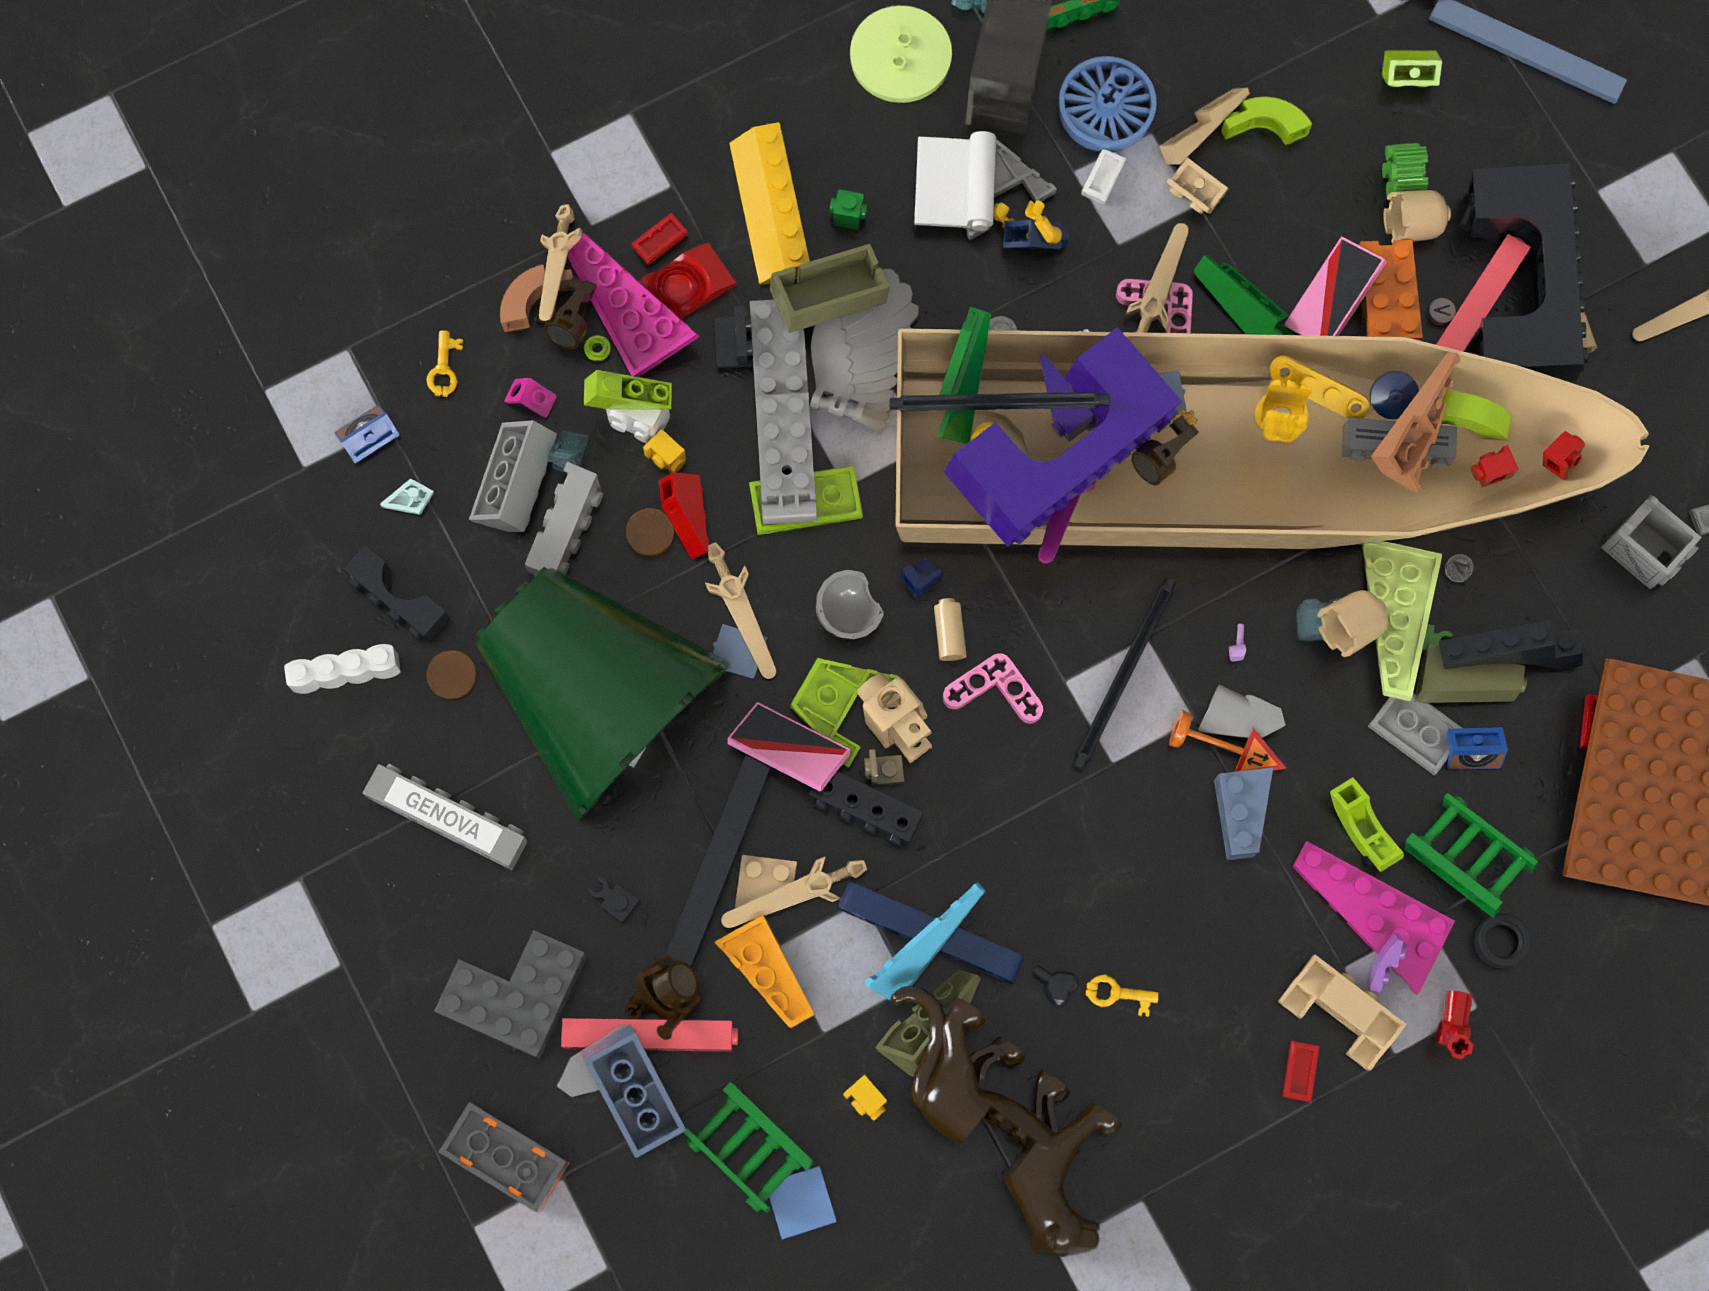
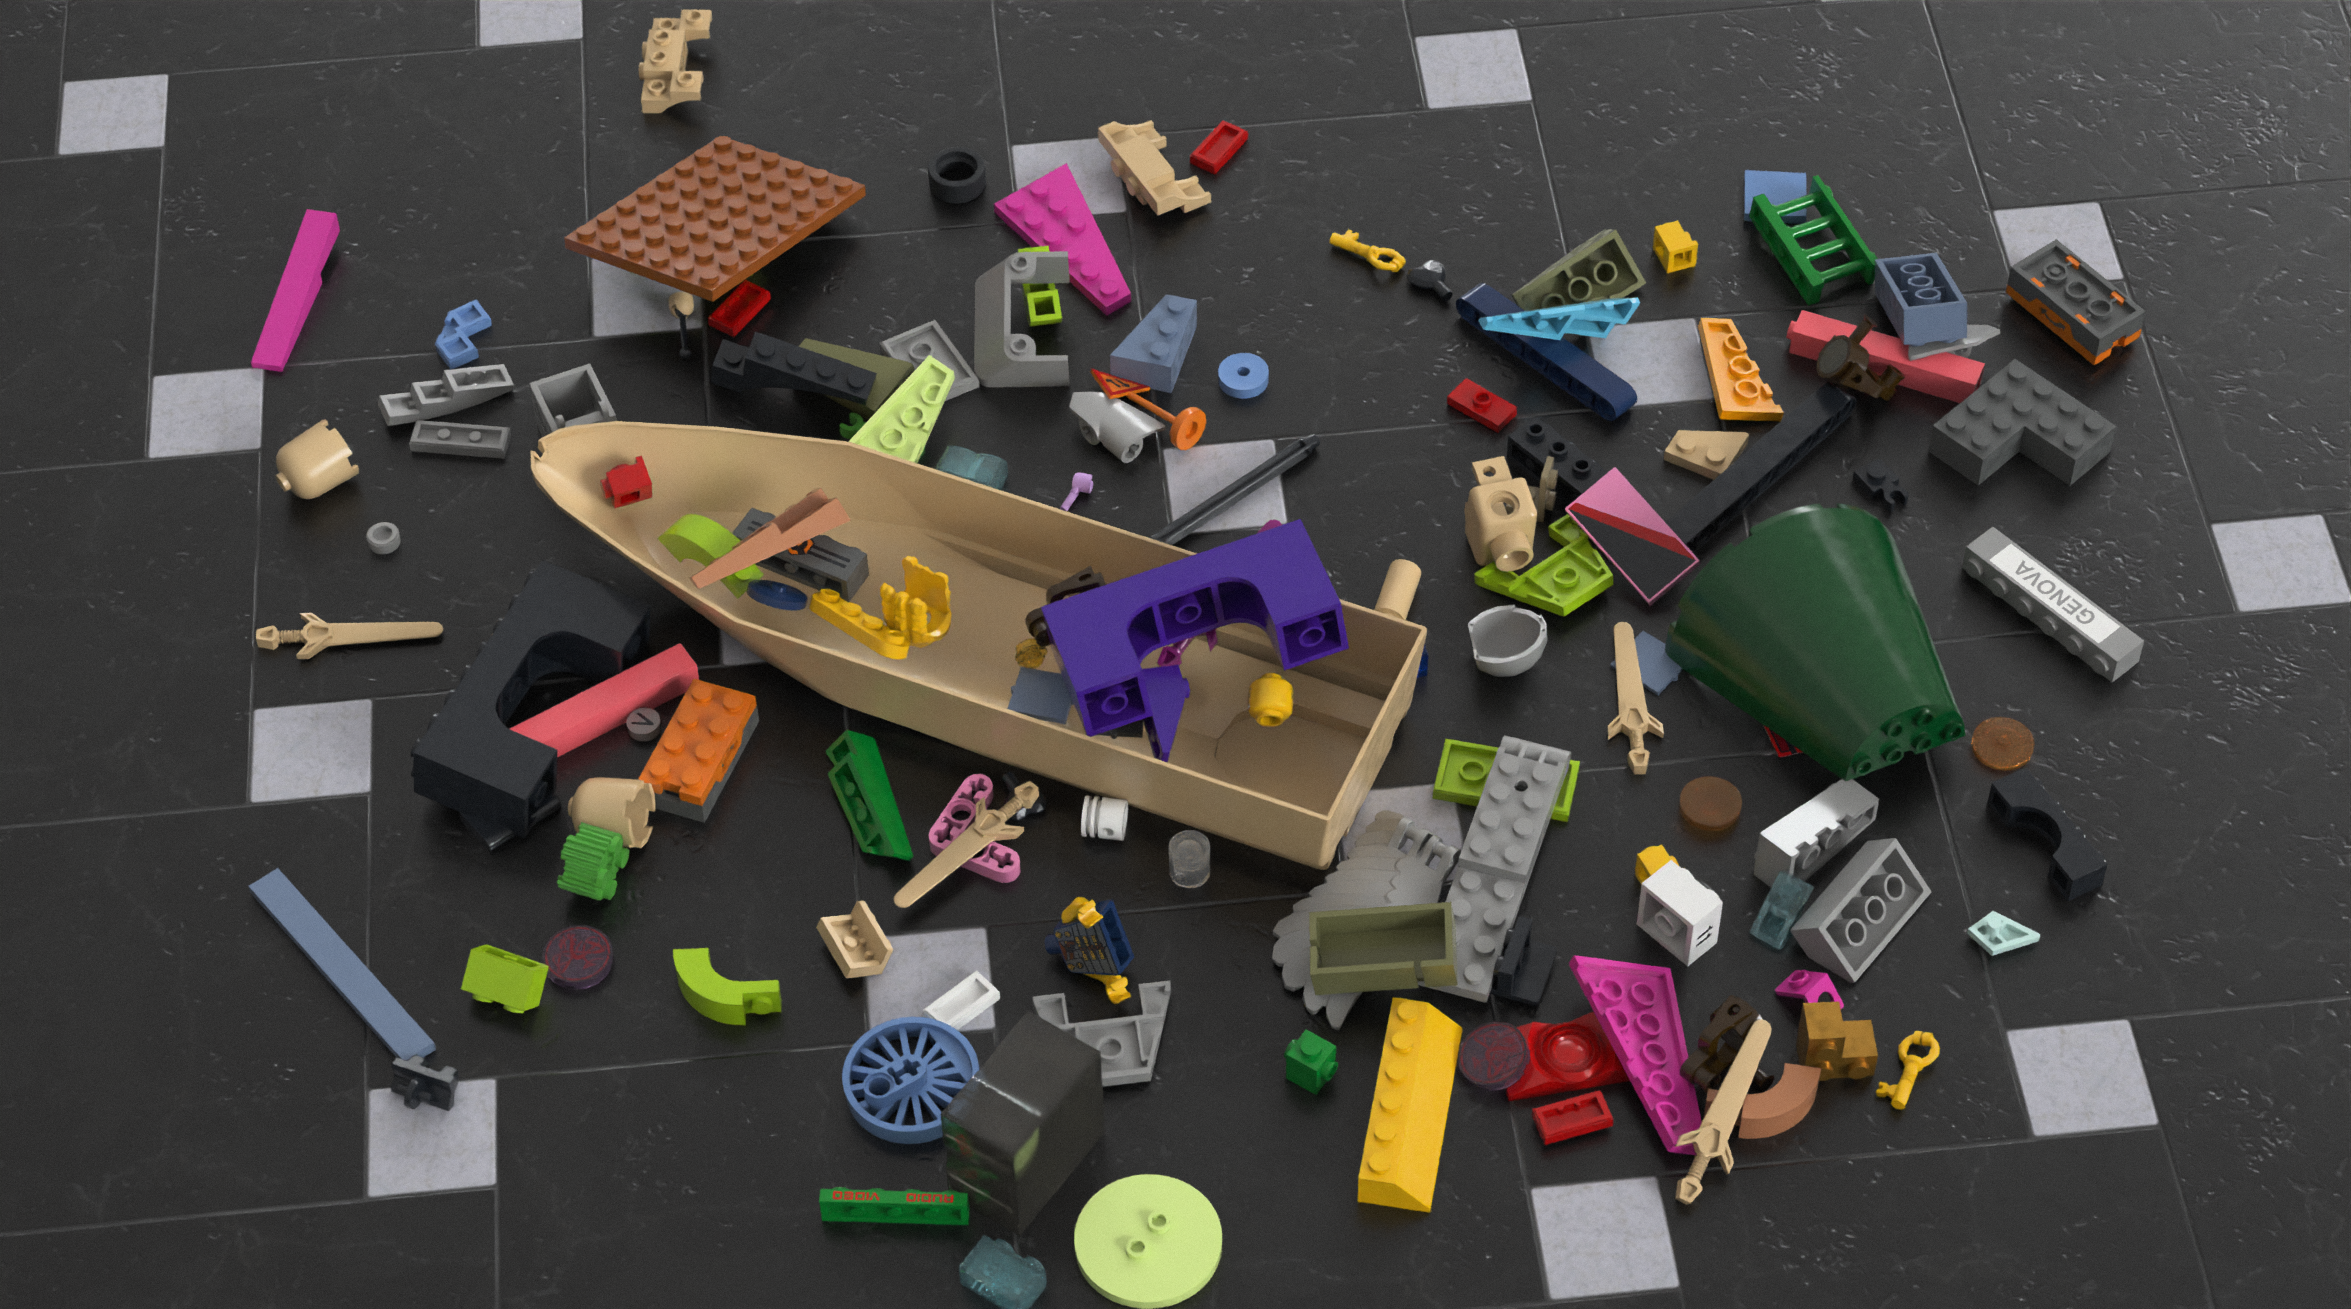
camera: 155 degrees left, 25 degrees down
white brick [284,644,401,694] -> none
panel [335,405,400,463] -> none
lime plate [584,335,611,361] -> none
lime slope [584,370,672,410] -> none
red slope [659,472,709,559] -> none
tan sword [721,856,867,928] -> none
black piece [889,391,1110,412] -> none
dark brown animal [890,986,1123,1257] -> none
white door [914,131,996,231] -> none
green wedge [937,307,991,444] -> none
bright pink beam [943,654,1043,724] -> none
tan slope [1159,88,1250,164] -> none
tile [1284,236,1387,336] -> none
tan cylinder [1317,590,1388,657] -> none
medium lavender slope [1367,933,1407,992] -> none
green fence [1404,793,1538,918] -> none
red piece [1436,990,1473,1059] -> none
blue panel [1446,727,1508,770] -> none
red brick [1471,445,1519,488] -> none
none -> tile [542,925,614,989]
none -> light grey windscreen [974,251,1069,387]
none -> medium blue piece [1218,353,1269,399]
none -> red plate [1447,378,1517,433]
none -> tile [1458,1021,1530,1091]
none -> pearl gold brick [1796,1001,1878,1081]

